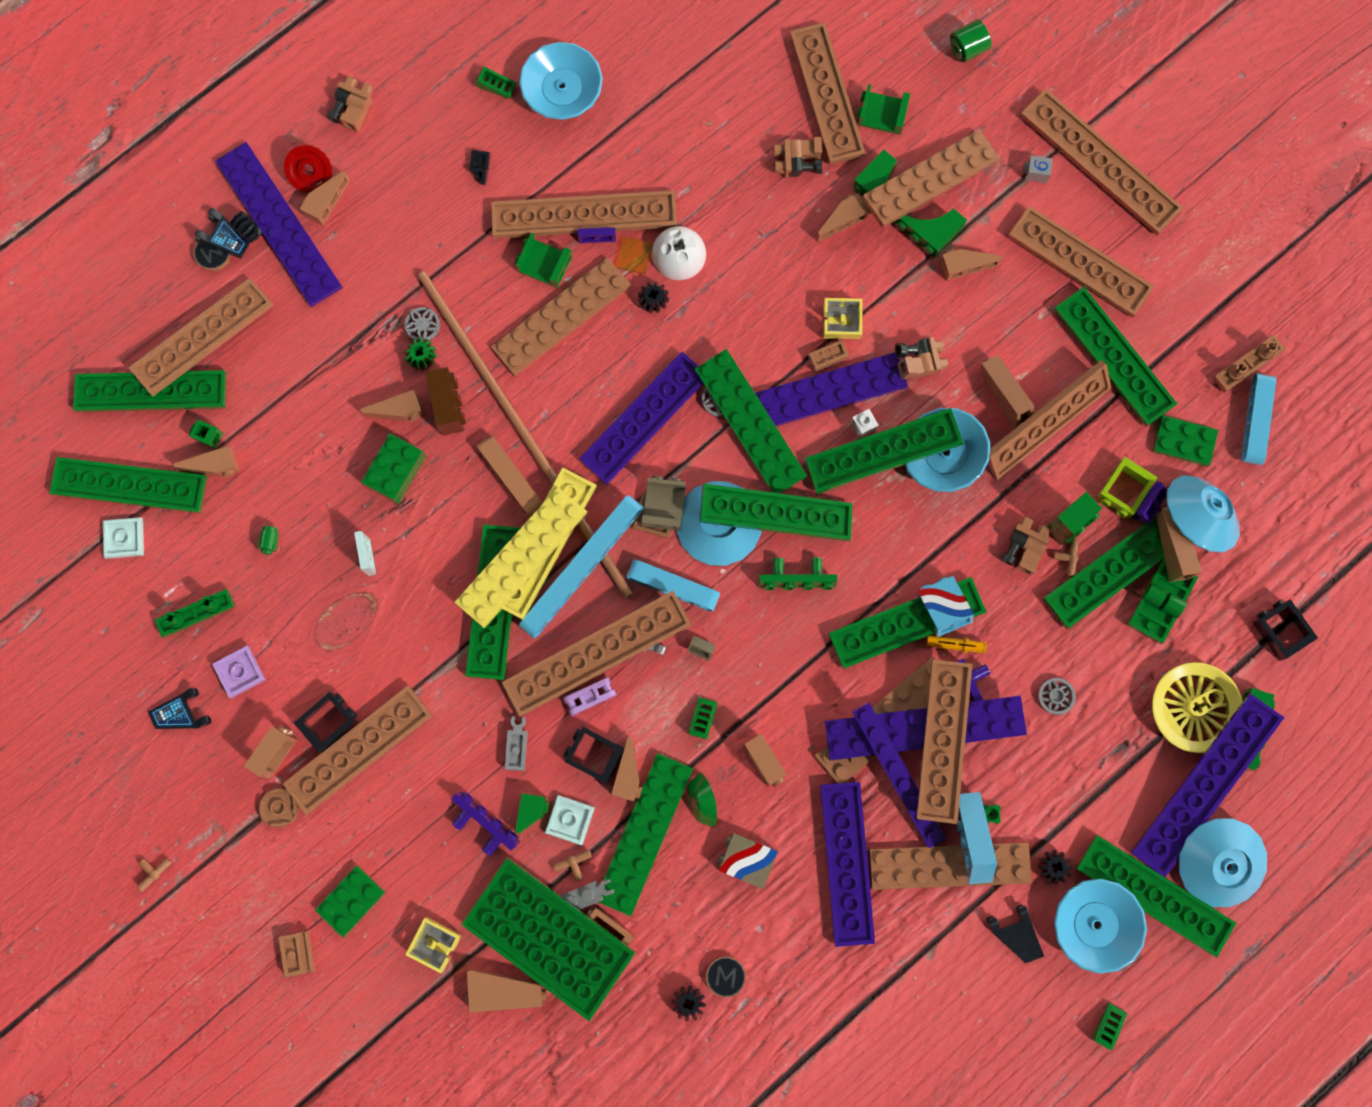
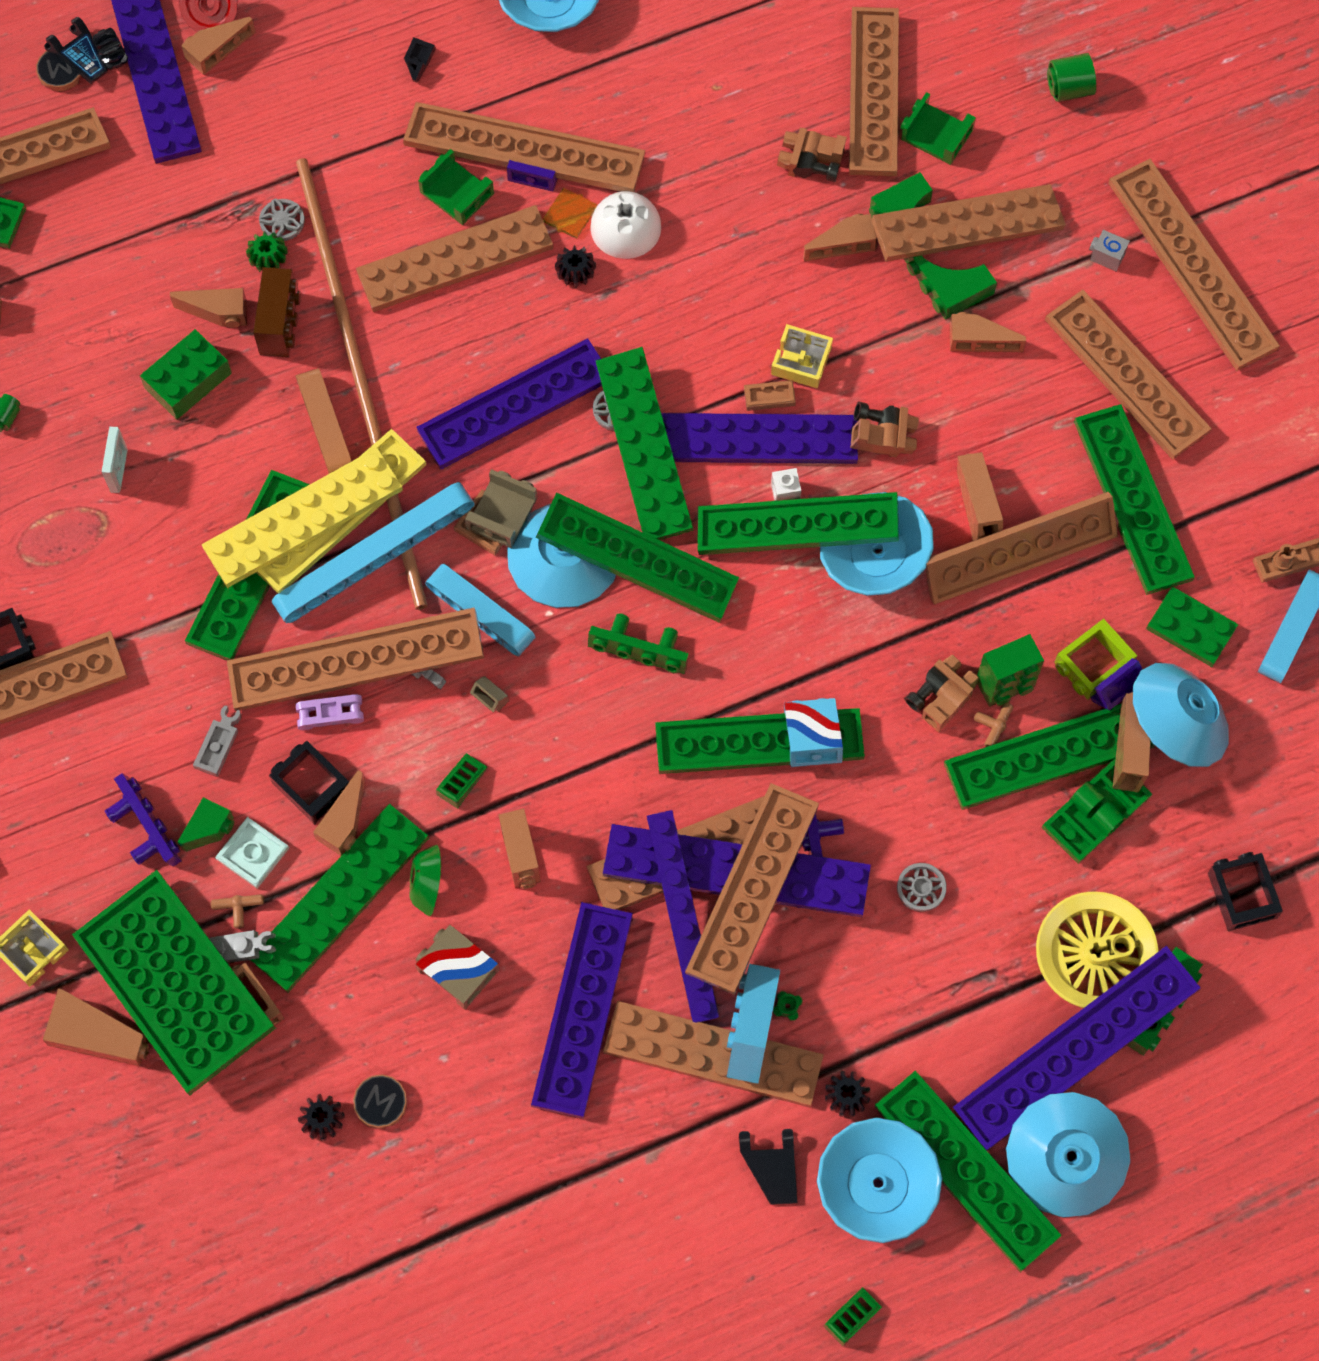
camera: 15 degrees right, 10 degrees down
light orange pin [926,635,987,654] -> none

